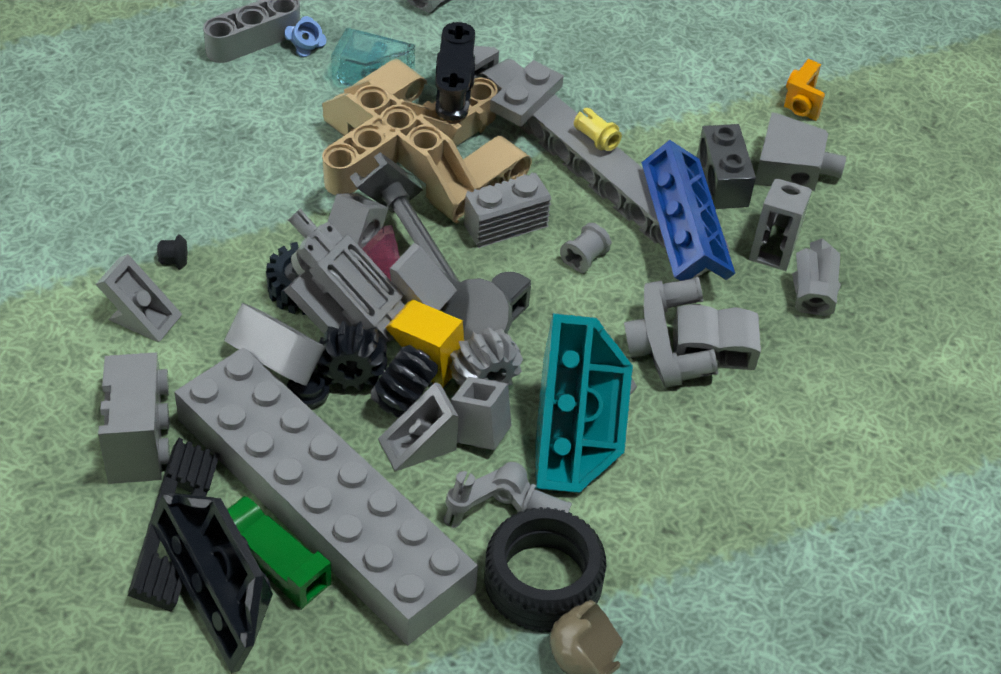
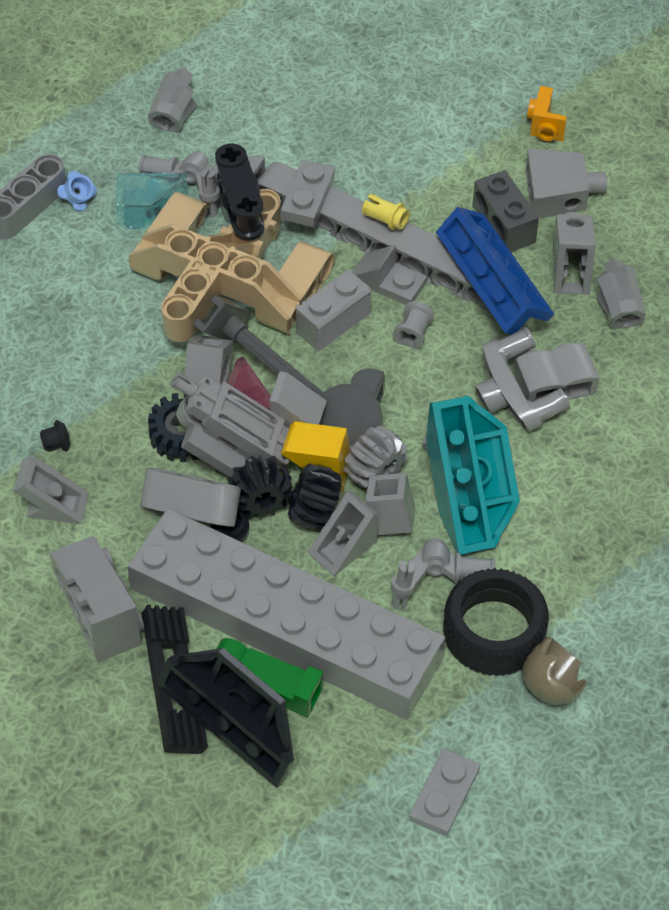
camera: 15 degrees left, 5 degrees up
none -> light grey pin [139,152,220,218]
none -> light grey slope [352,245,427,305]

